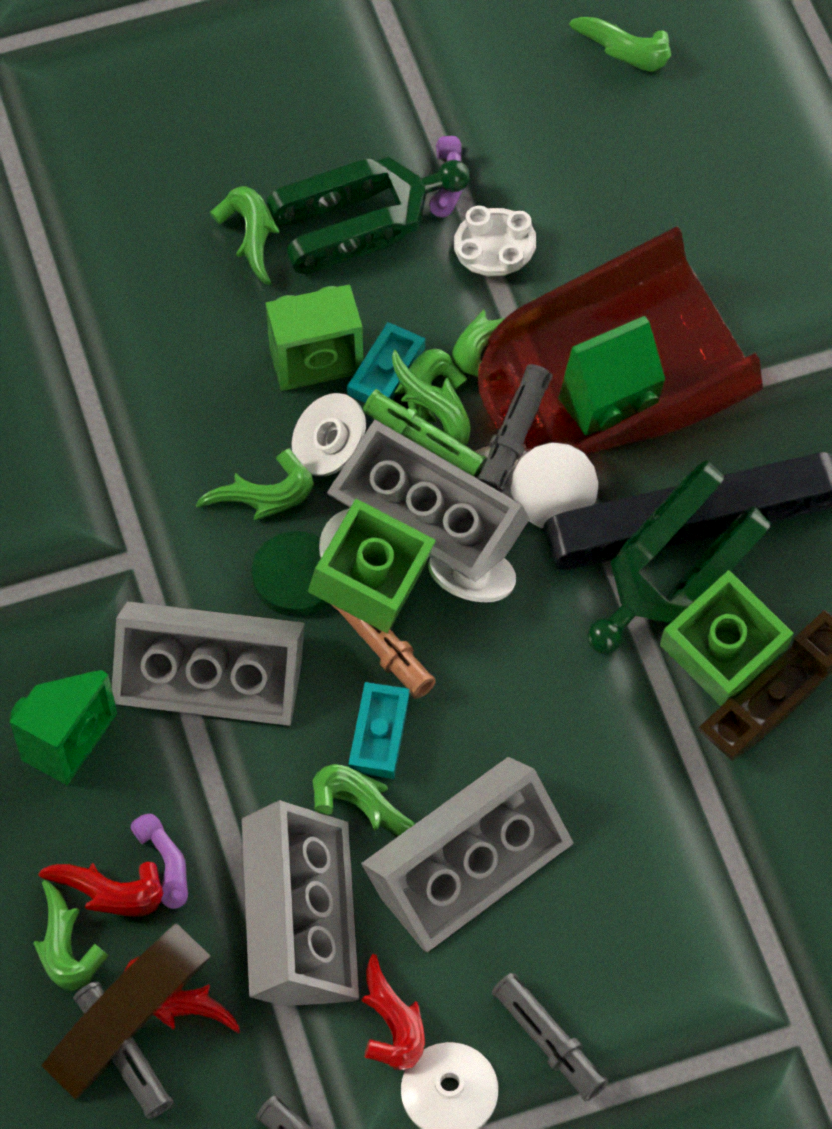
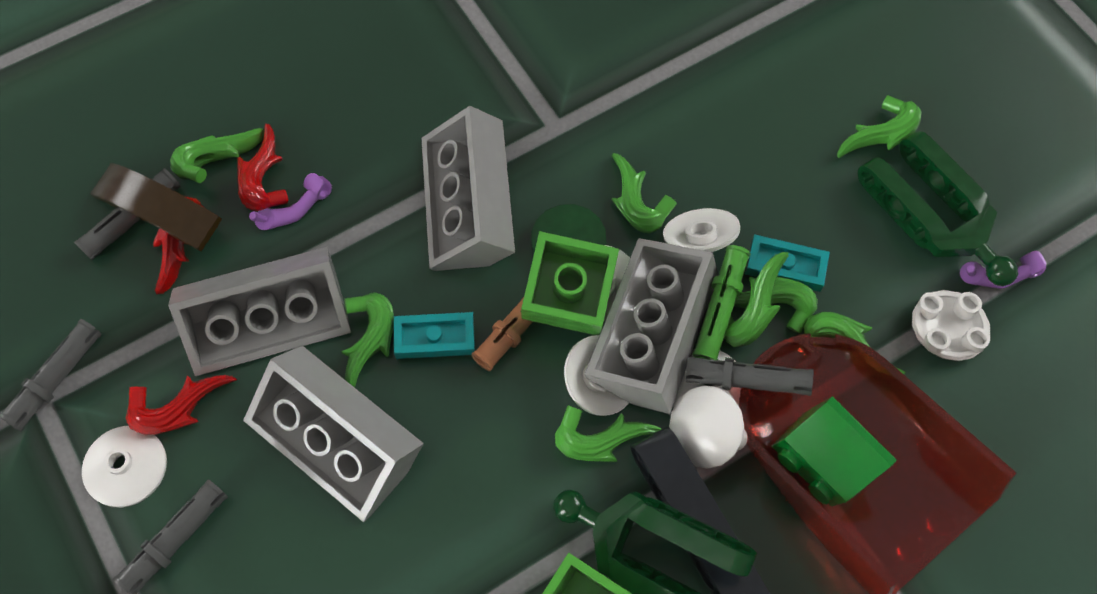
camera: 75 degrees right, 5 degrees up
green slope [10,670,117,786] -> none
bright green brick [265,284,364,391] -> none
none -> bright green piece [555,406,662,462]

